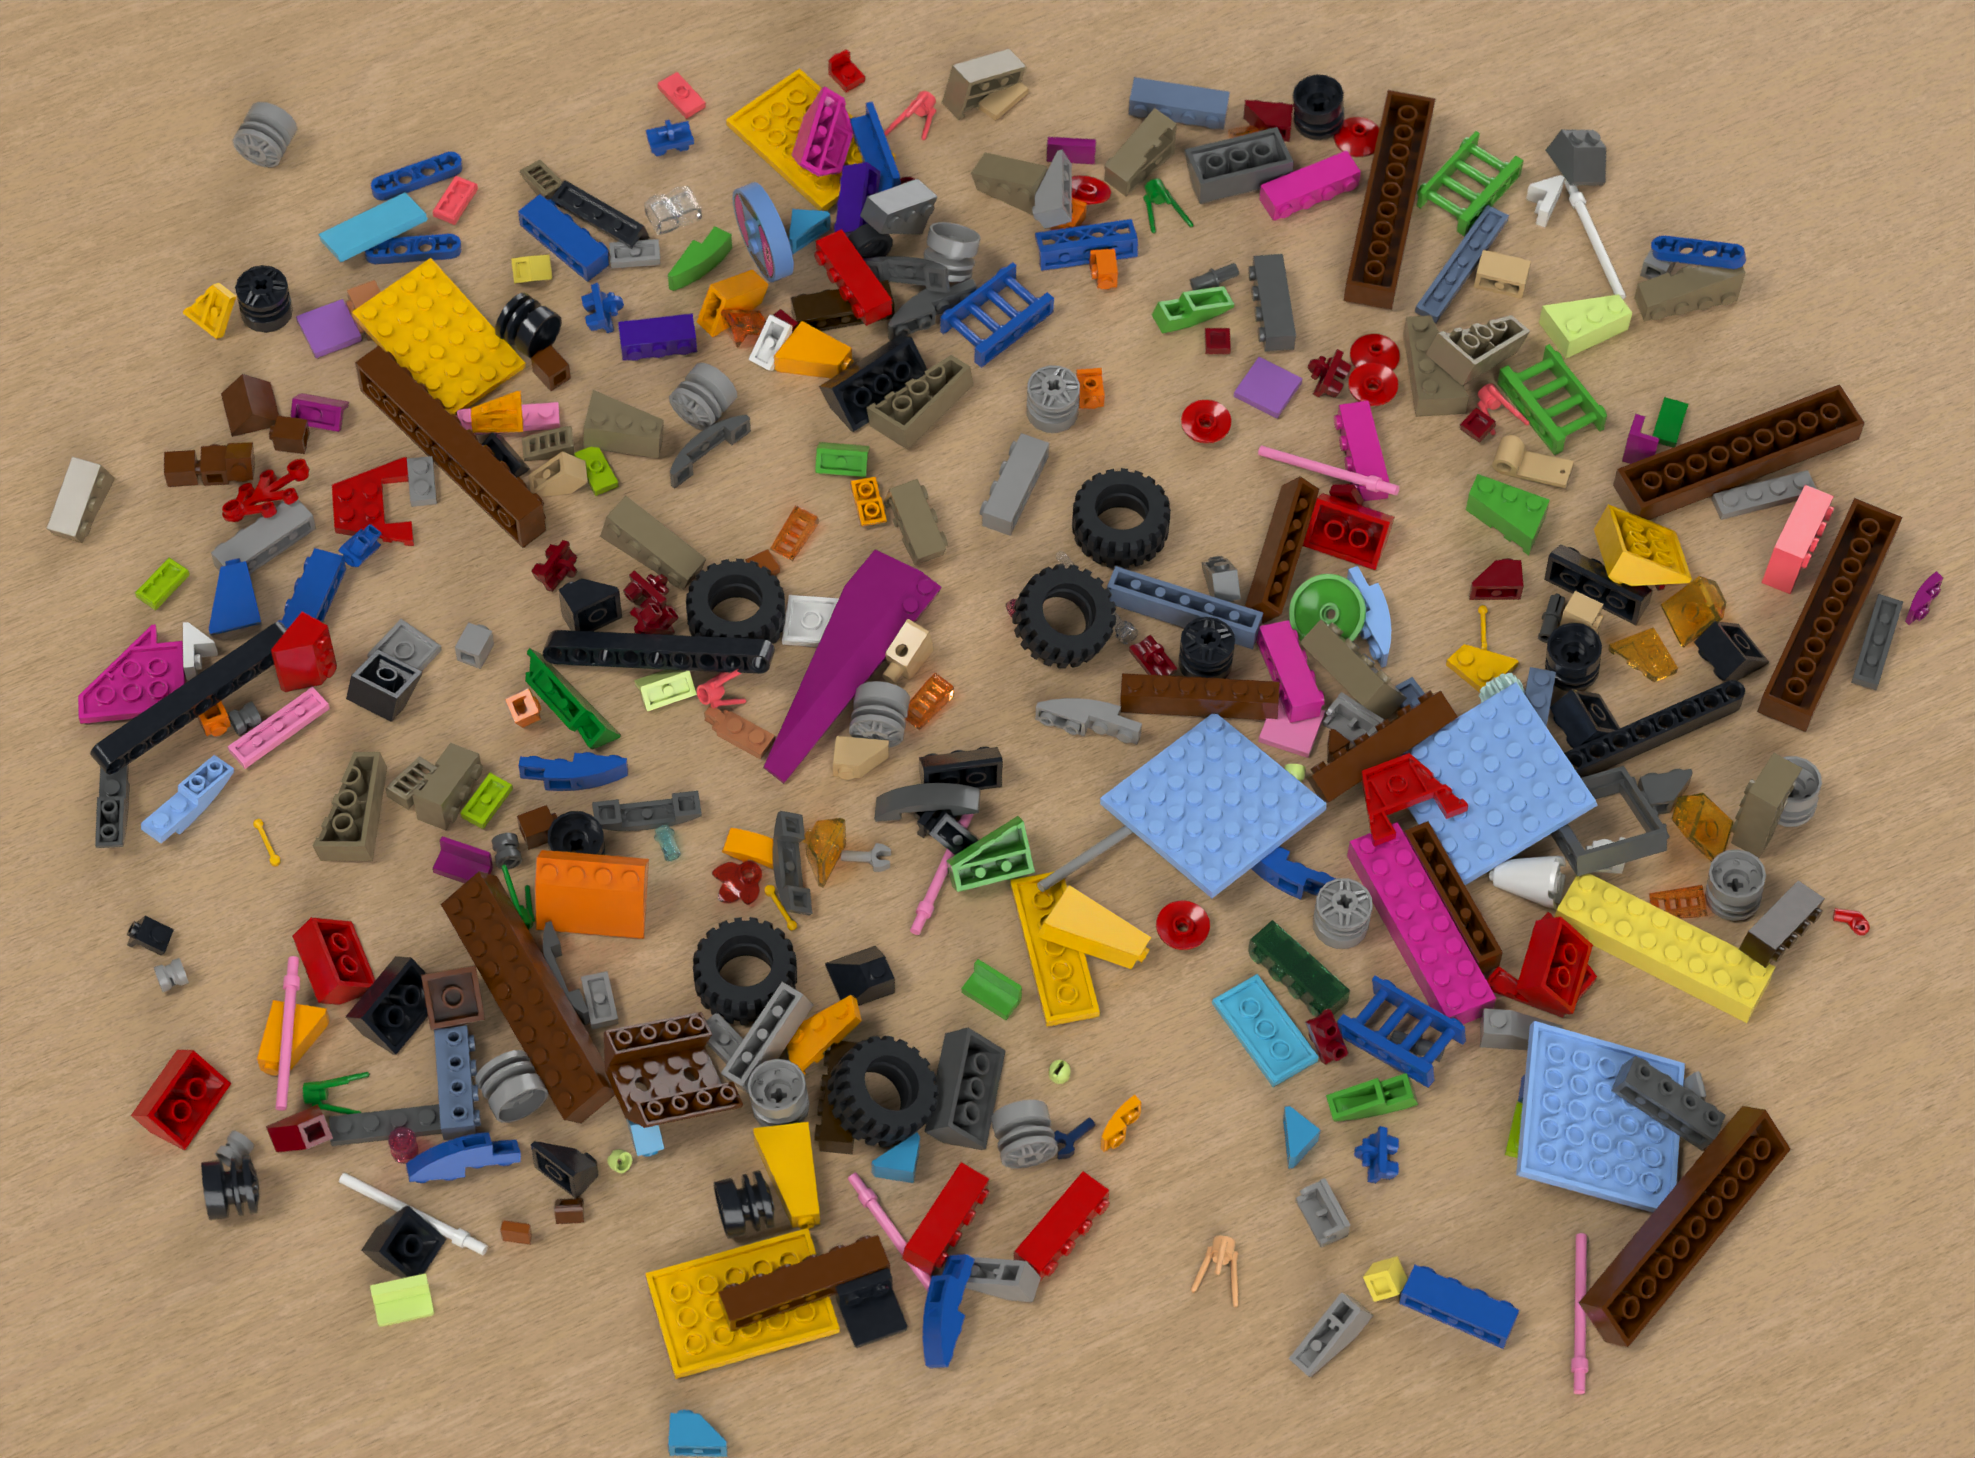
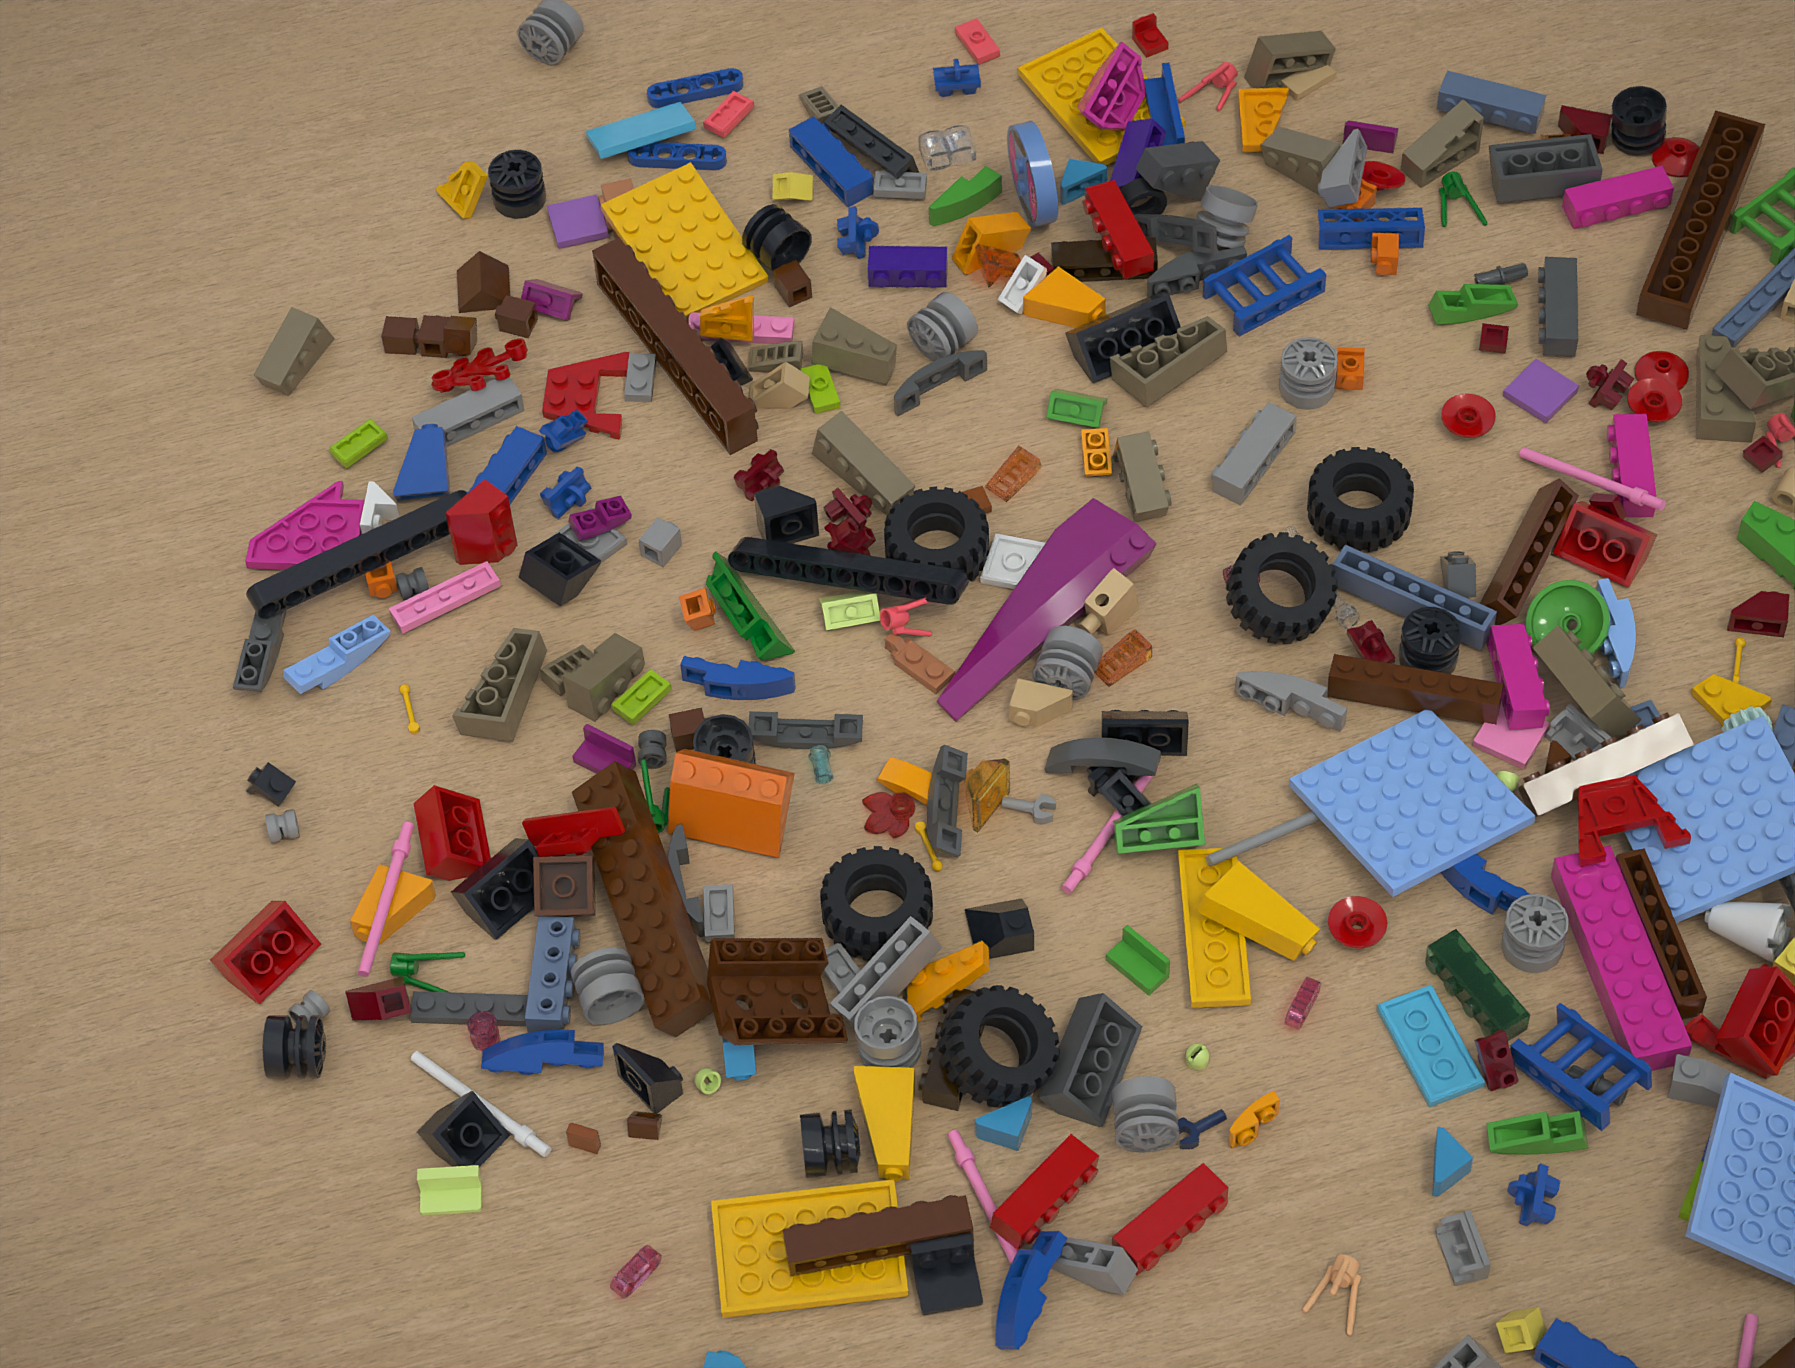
camera: 15 degrees right, 5 degrees down
none -> red bracket [522,807,625,857]
none -> blue hips [540,466,592,519]
none -> magenta slope [568,496,632,541]
none -> clear pink beam [610,1245,662,1298]
none -> light orange wing [1238,87,1289,152]
none -> clear pink beam [1284,977,1322,1030]

